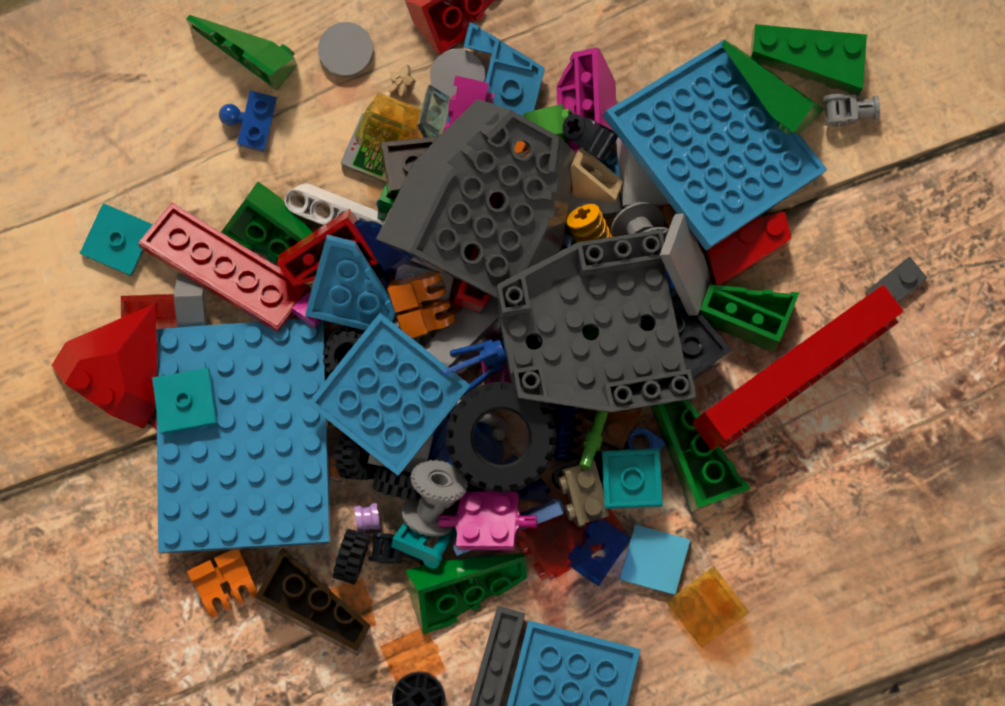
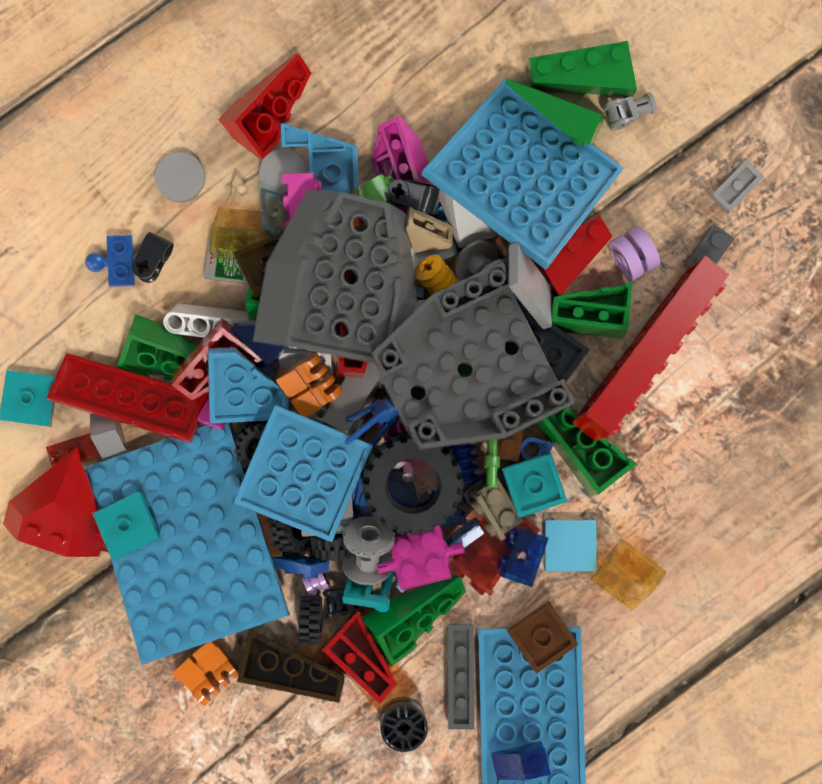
camera: 25 degrees left, 5 degrees up
green wedge [186,15,297,91] -> none
none -> black piece [132,232,174,283]
none -> blue plate [274,553,330,579]
none -> red wedge [320,611,397,704]
none -> reddish brown tile [506,601,579,674]
none -> lavender wheel [608,226,660,282]
none -> light grey plate [710,159,764,214]

